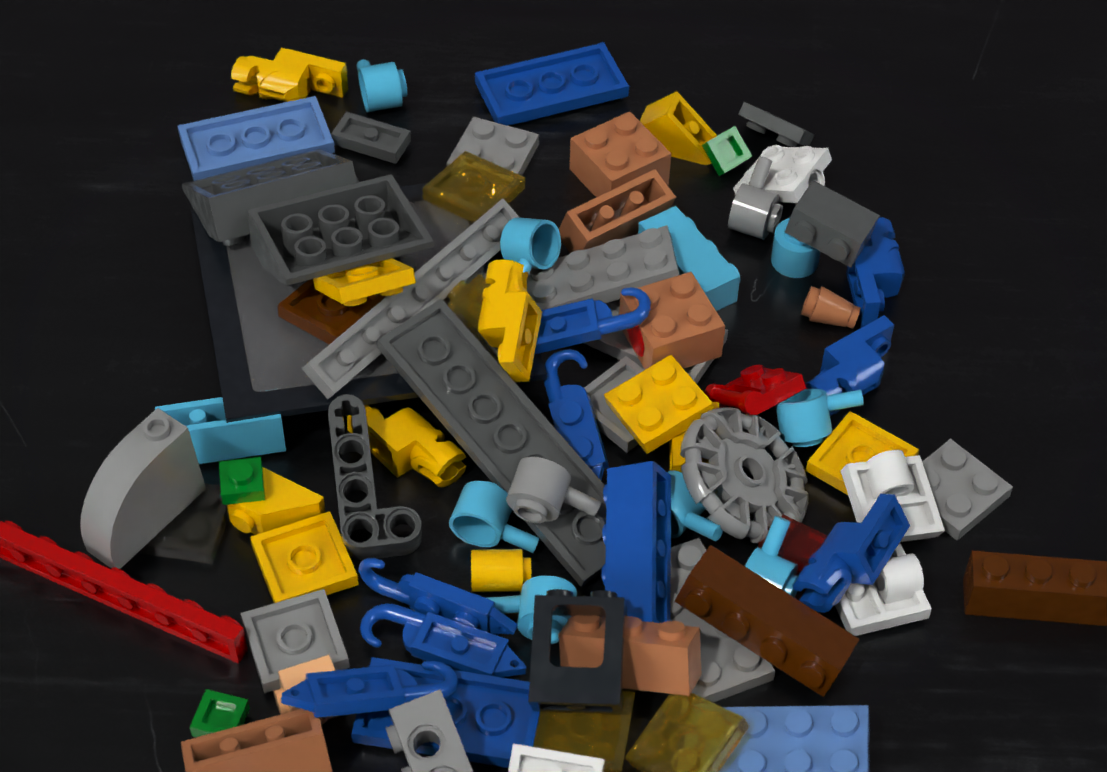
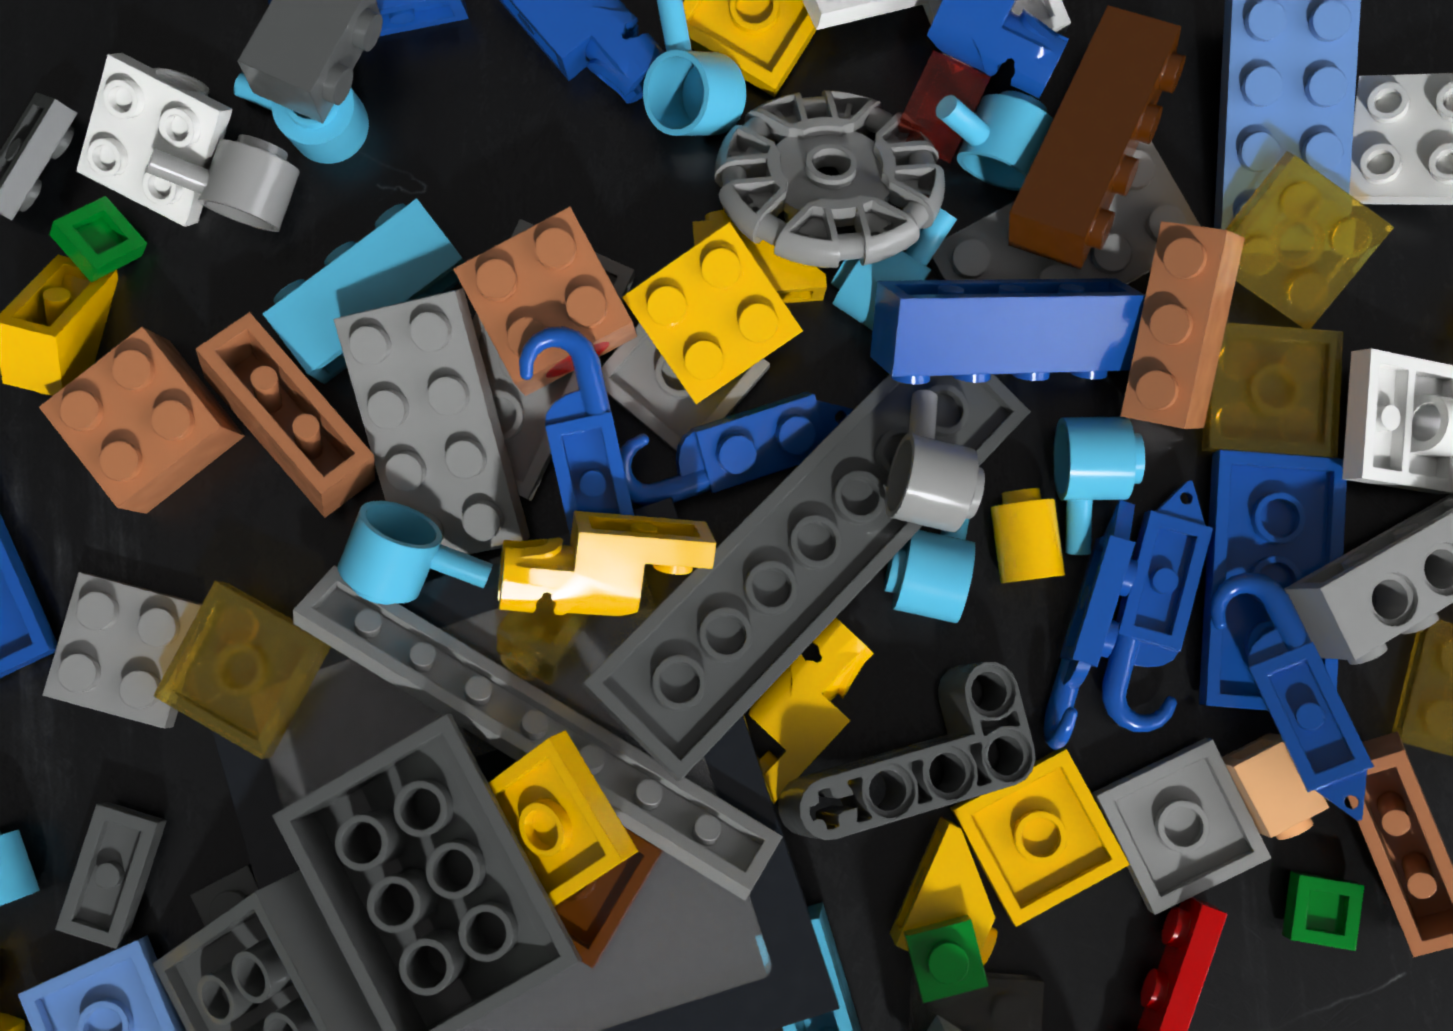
camera: 90 degrees left, 35 degrees up
black window [528,589,627,714] -> none
red plate [704,365,806,415] -> none
nougat cone [801,286,861,329] -> none

